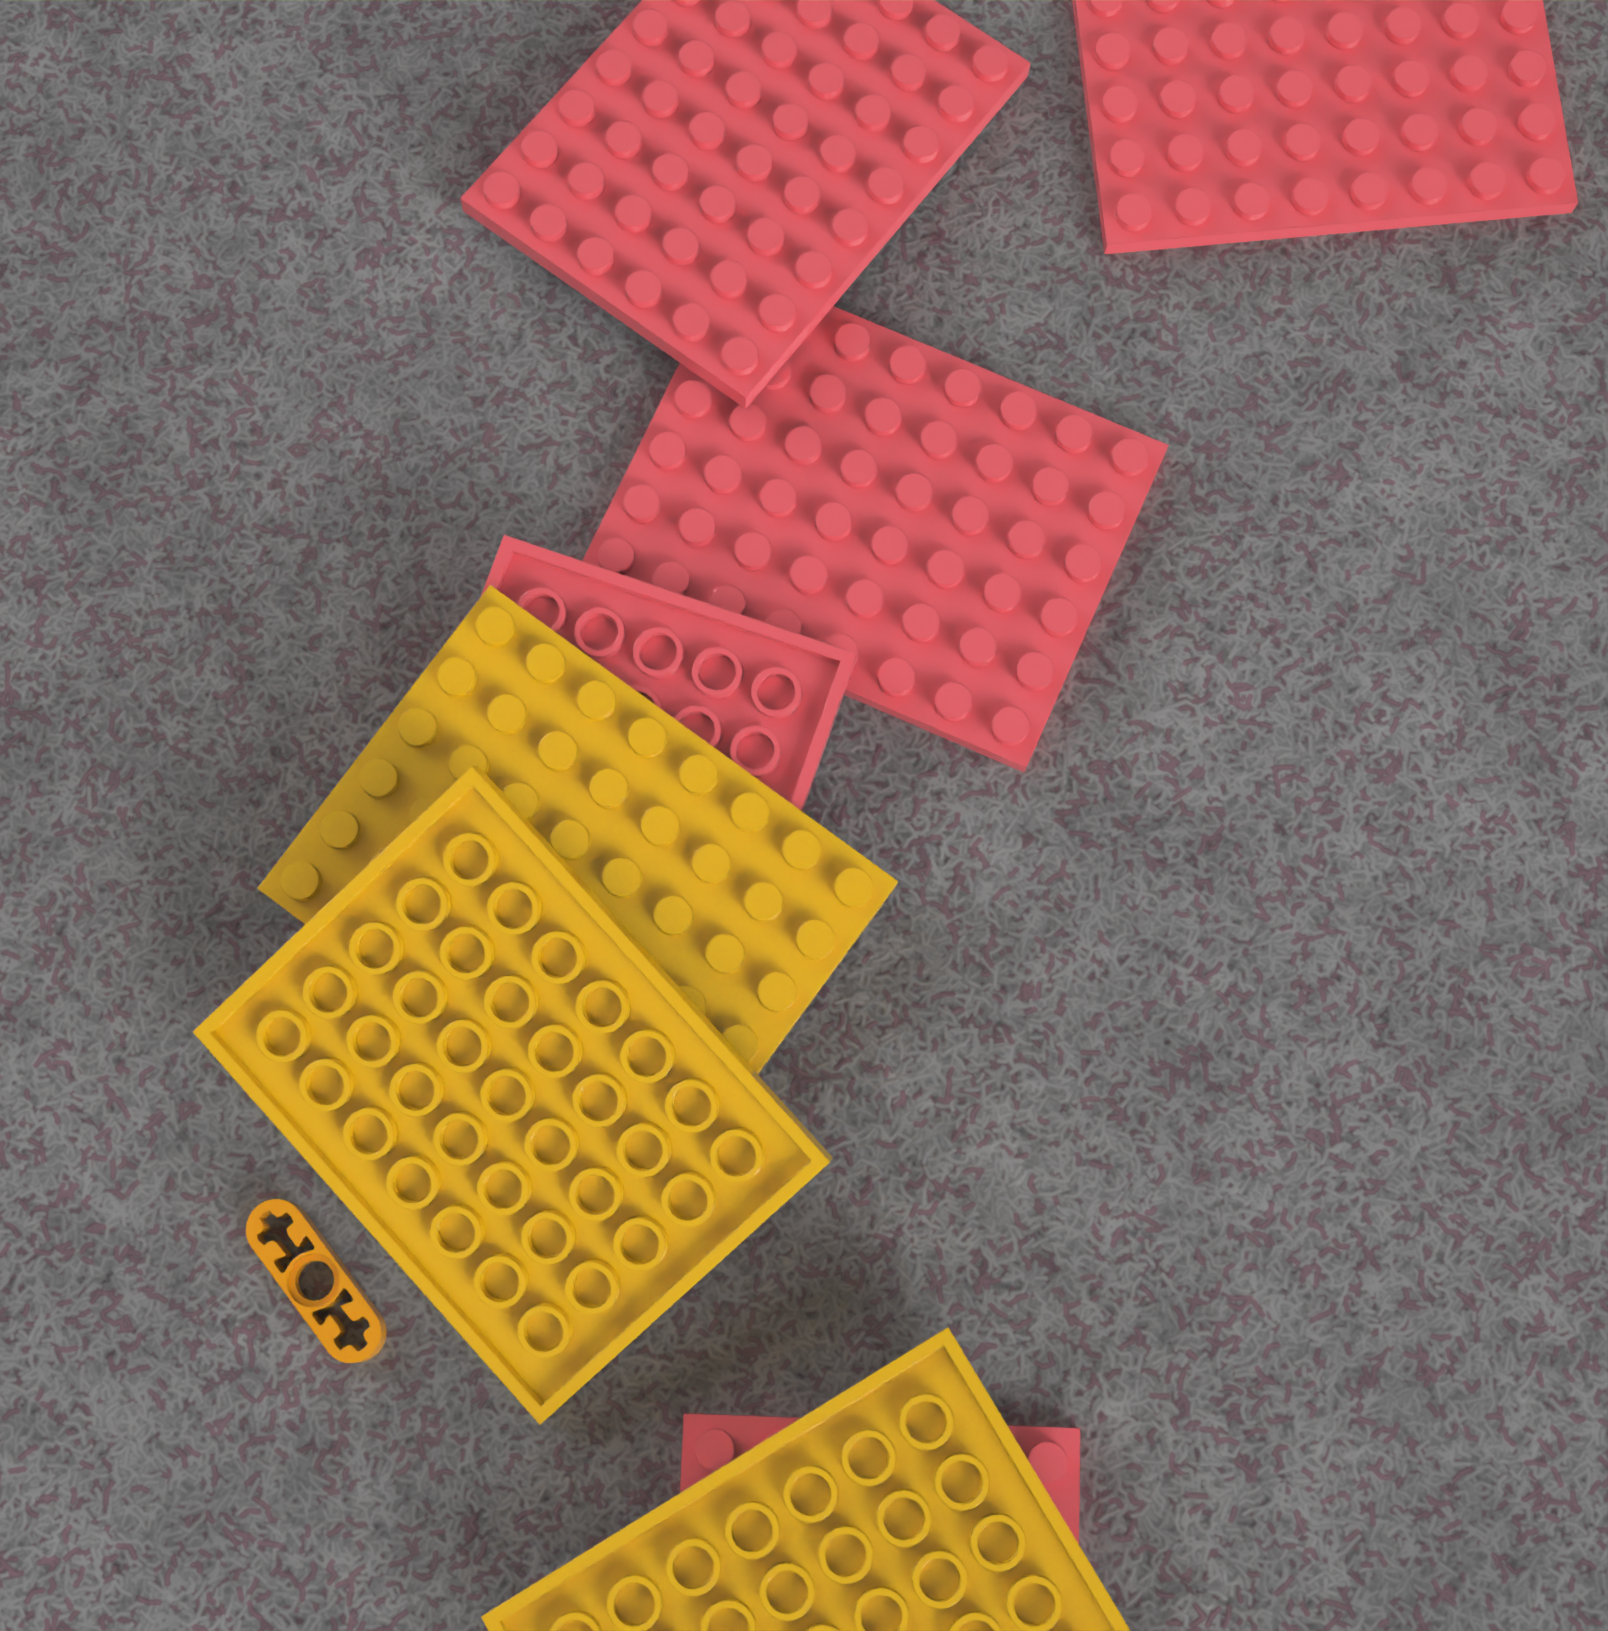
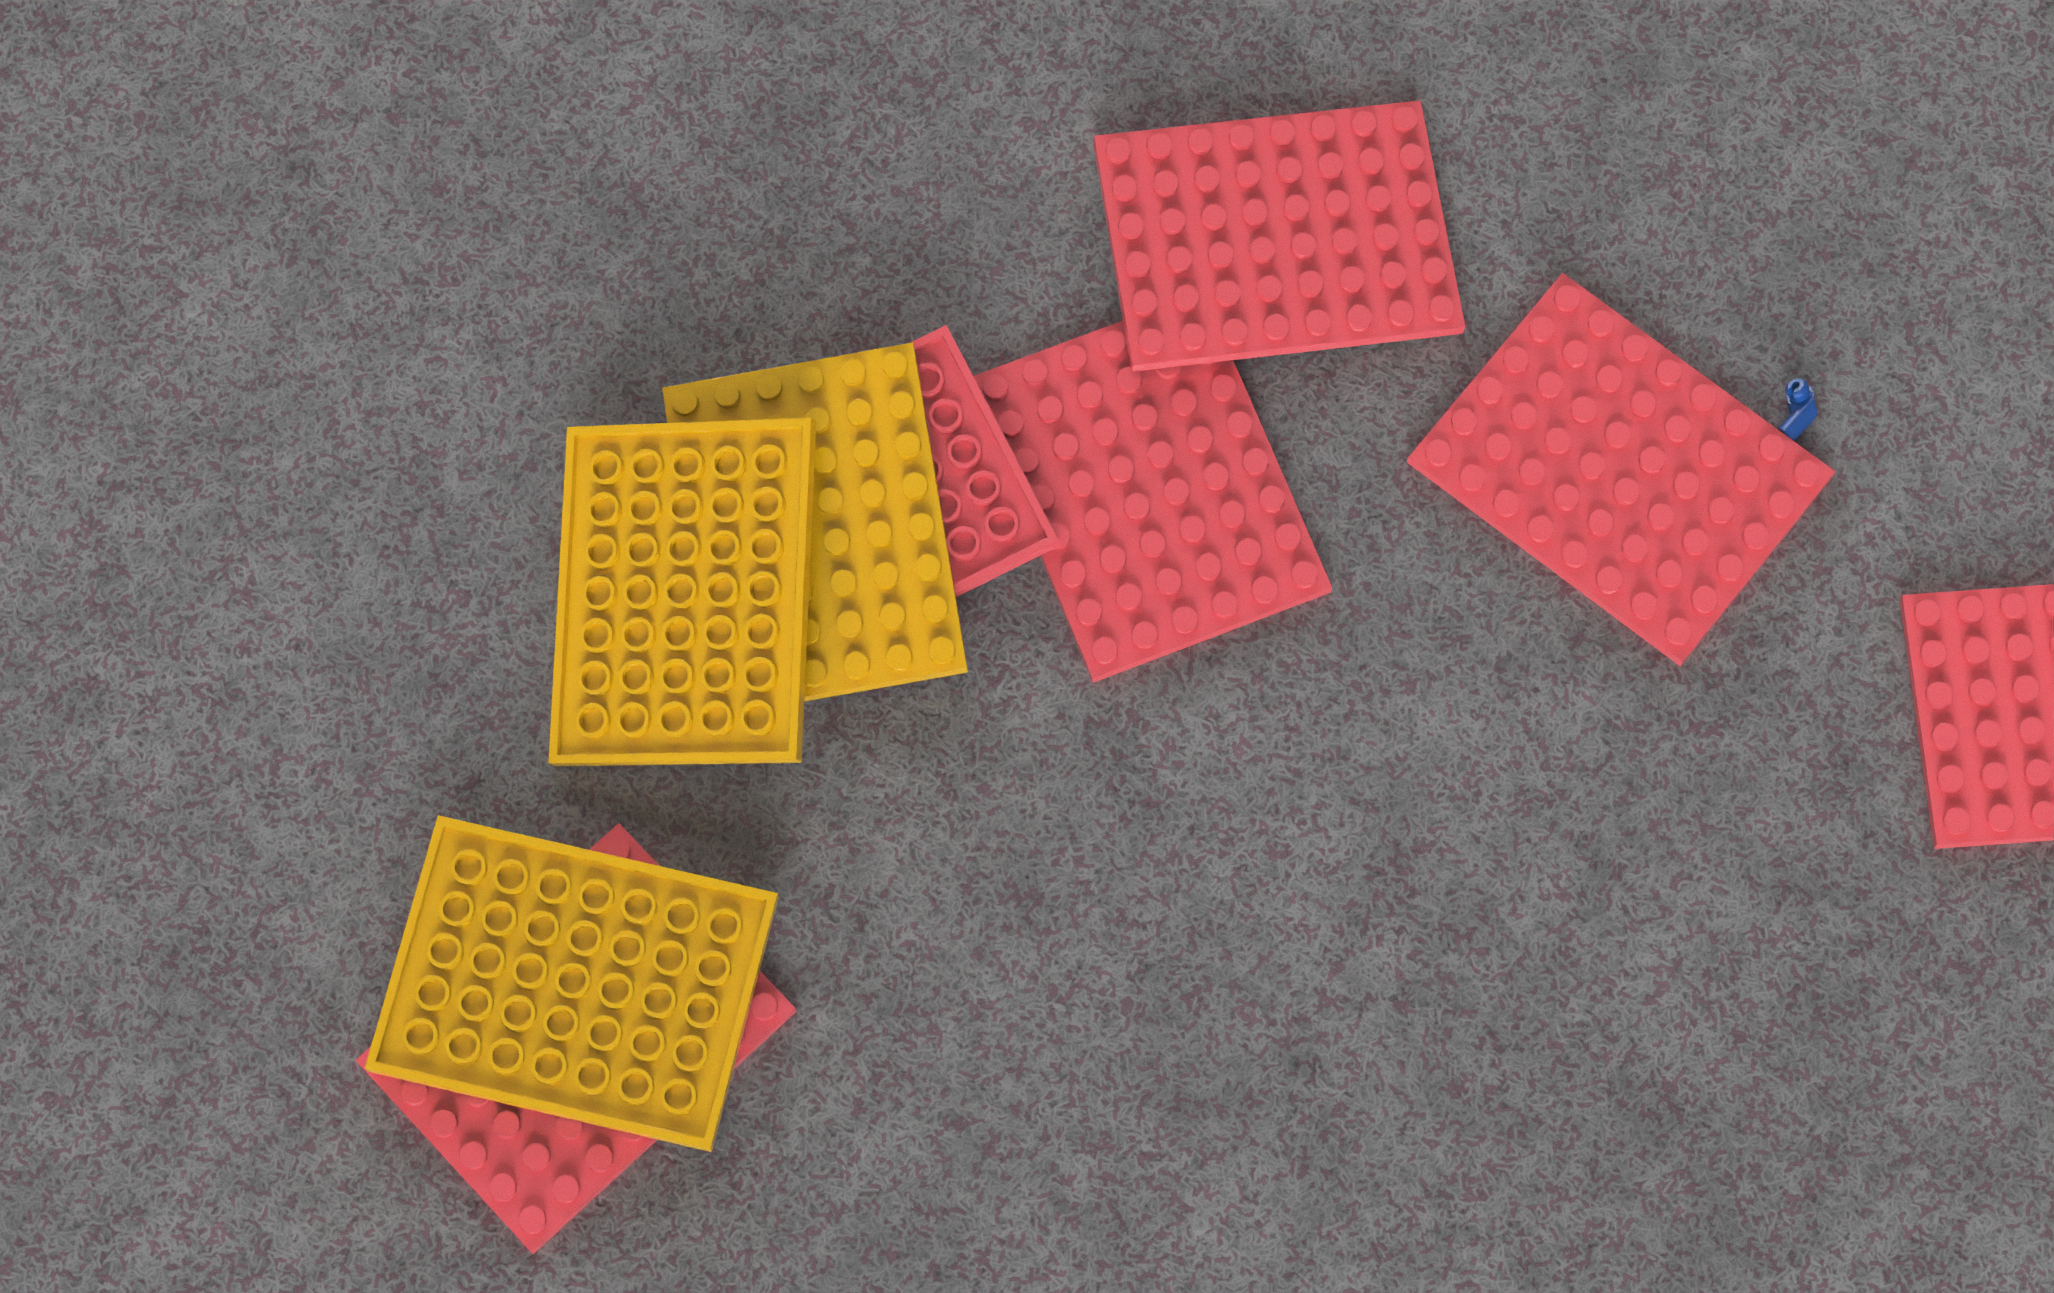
camera: 45 degrees right, 5 degrees down
light orange beam [246,1199,387,1363] -> none

